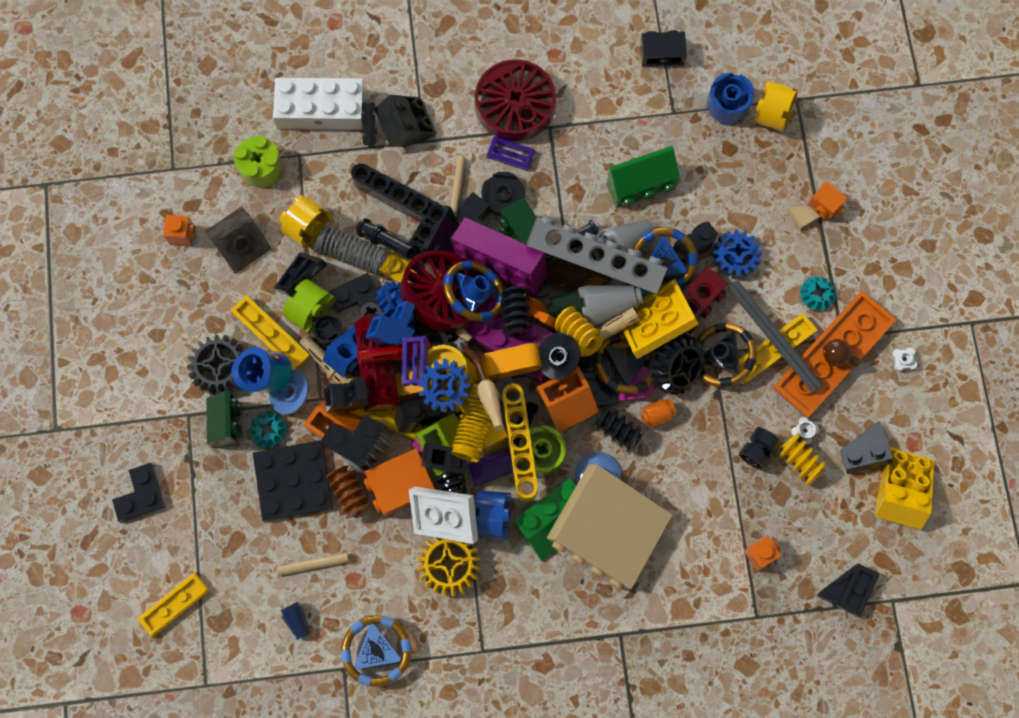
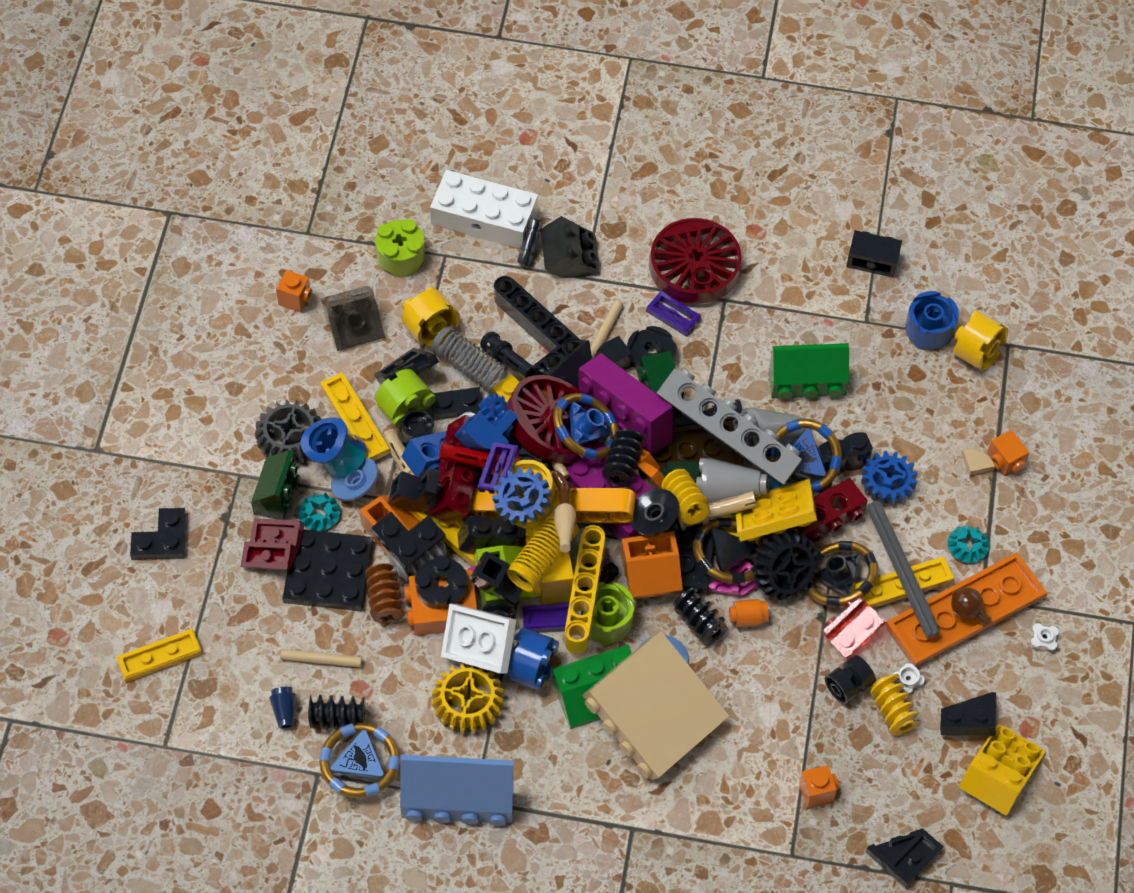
camera: 15 degrees right, 15 degrees down
none -> dark red slope [240,518,305,570]
none -> black piece [308,694,366,730]
none -> medium blue slope [400,755,514,826]
none -> black plate [415,555,468,609]
none -> clear red bracket [822,596,886,660]

